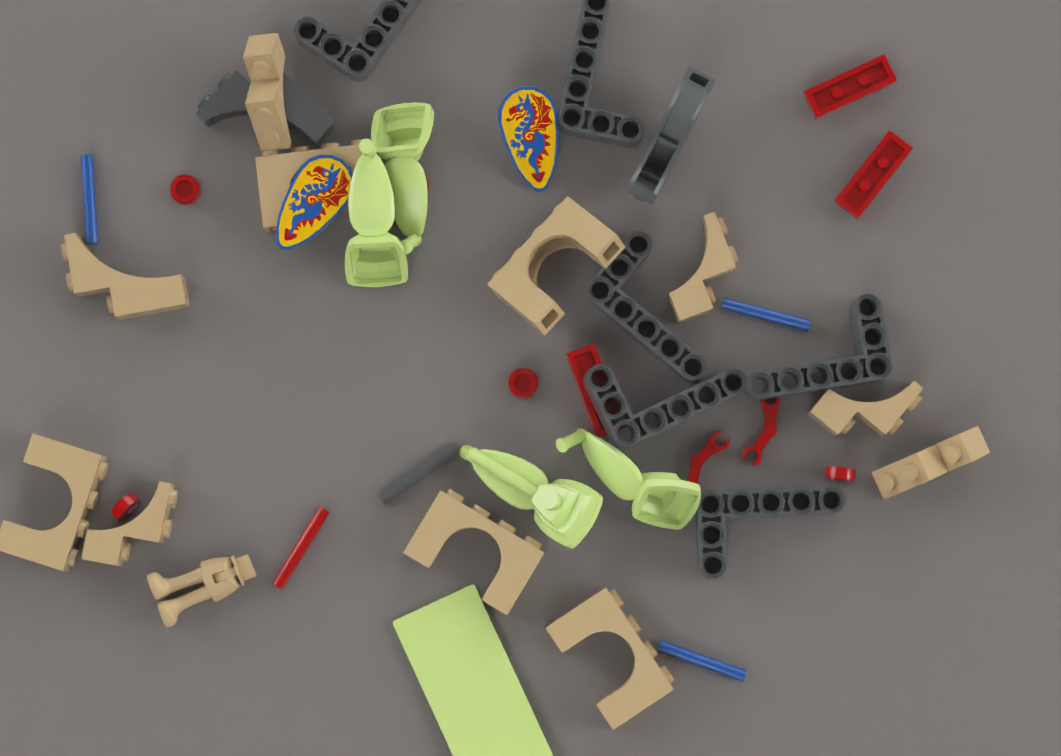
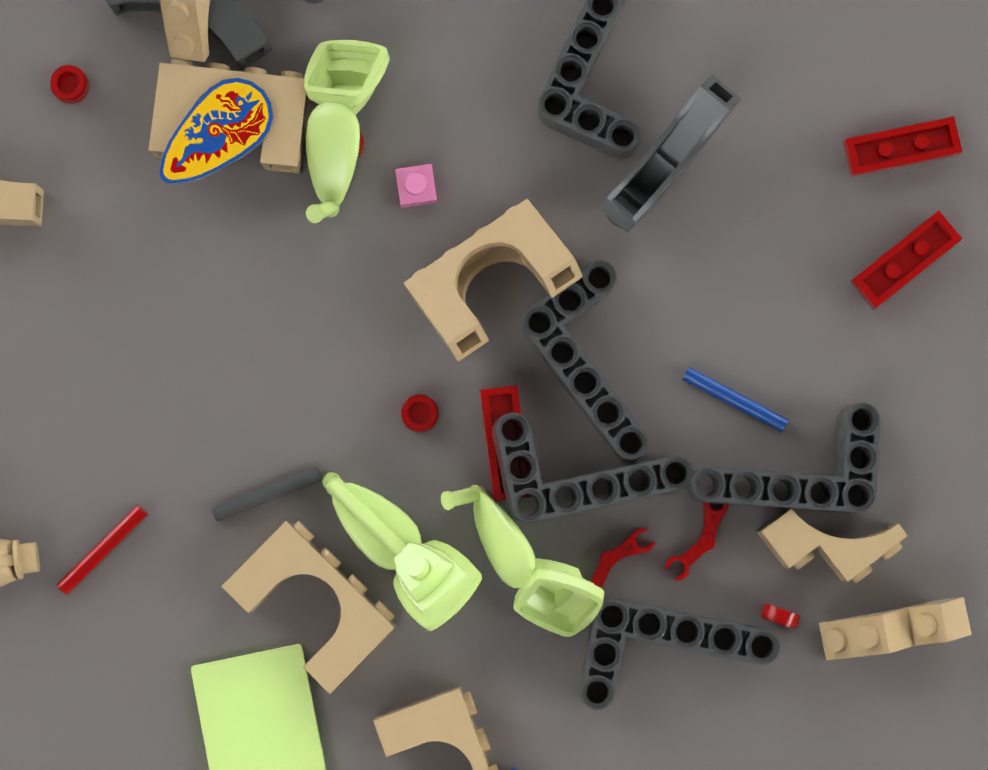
camera: 15 degrees right, 0 degrees up
yellowish green piece [345,138,408,287] -> none
shield [498,86,559,192] -> none
tan arch [667,211,739,324] -> none
none -> bright pink plate [395,164,438,208]

